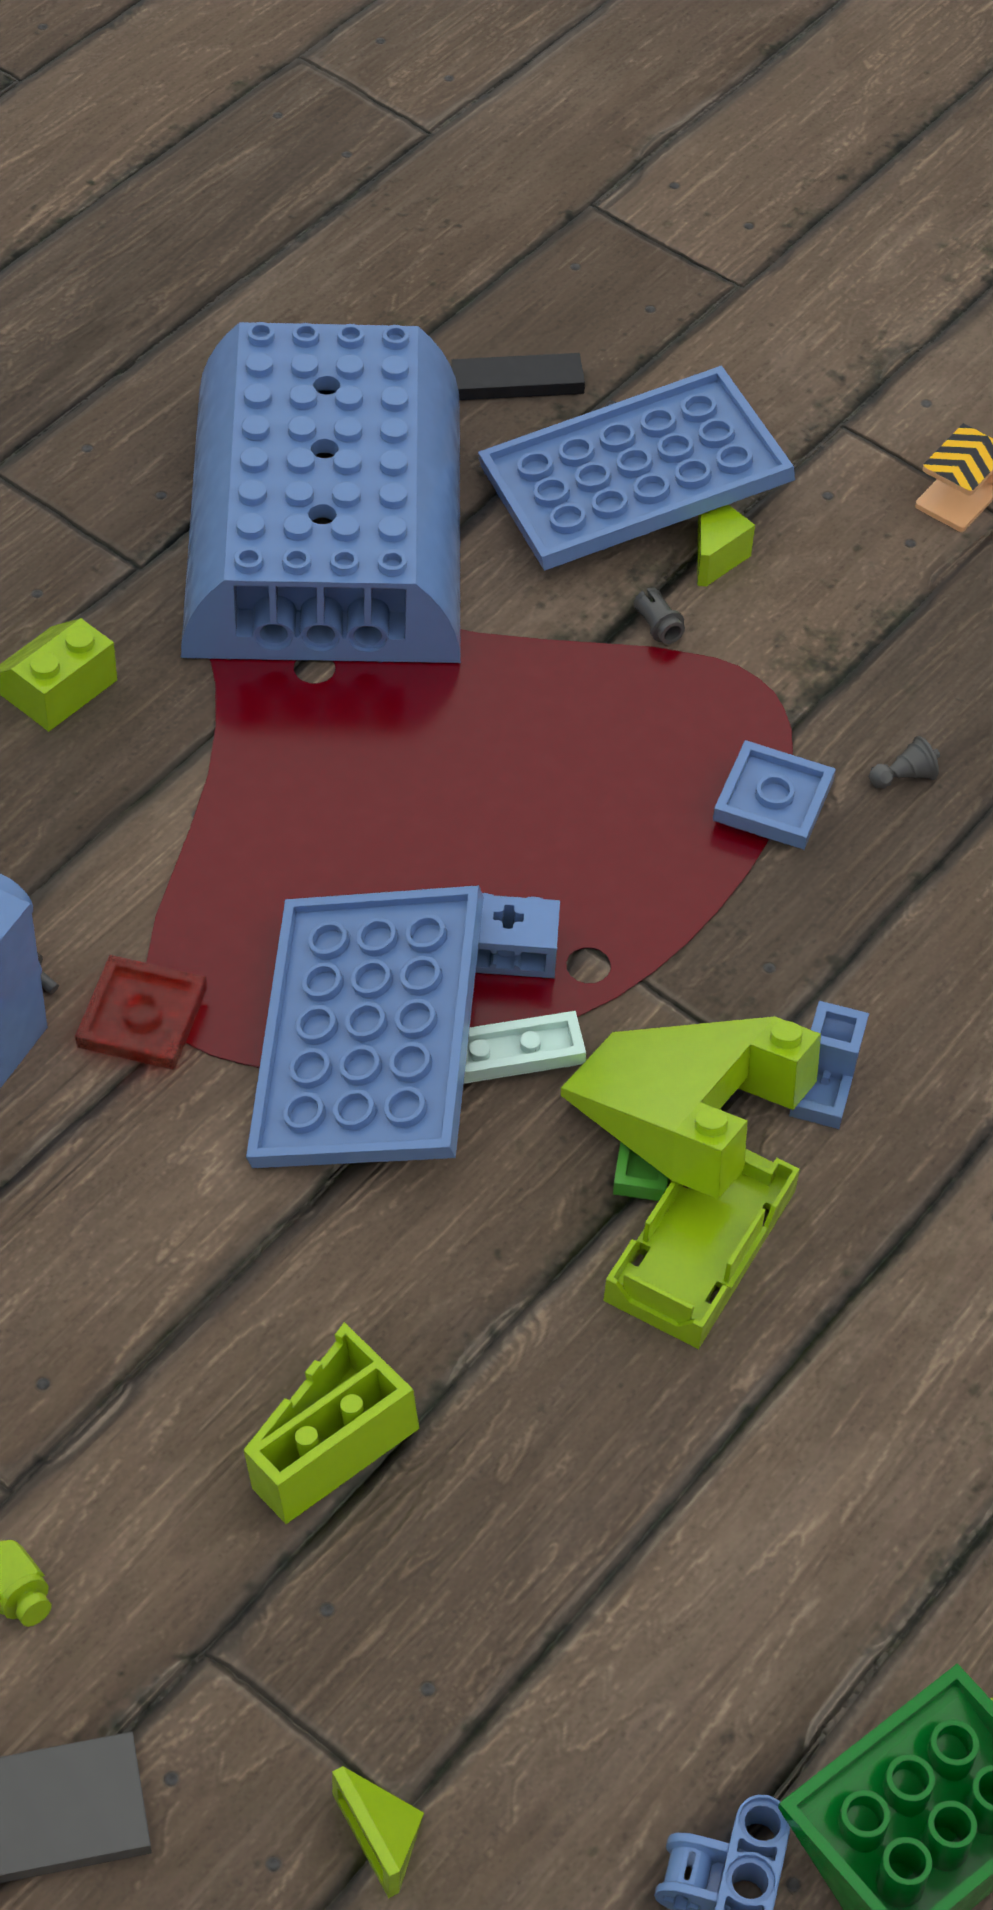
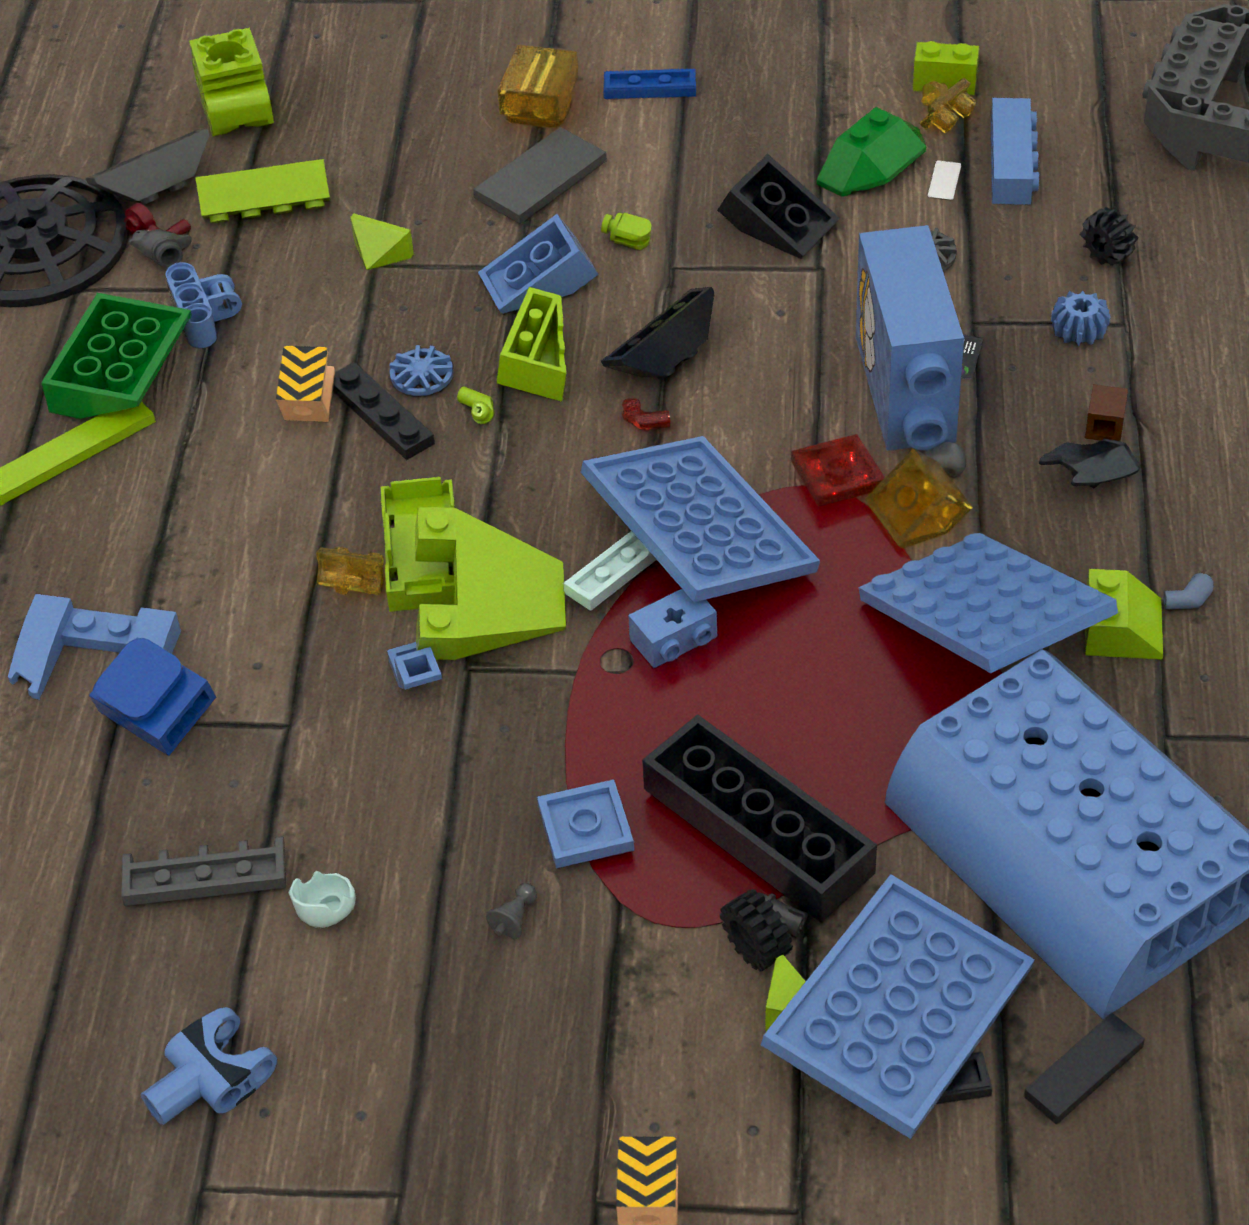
camera: 150 degrees right, 5 degrees down
none -> piece [276,346,335,422]
none -> clear yellow hips [317,546,384,595]
none -> black plate [333,362,435,460]
none -> medium blue wheel [389,345,454,396]
none -> lime arm [457,386,495,424]
none -> medium blue slope [478,214,599,314]
none -> black wedge [601,287,715,379]
none -> clear red arm [621,398,670,430]
none -> black brick [642,714,877,922]
none -> black tyre [720,889,793,971]
none -> medium blue plate [858,533,1118,673]
none -> clear yellow slope [864,448,973,548]

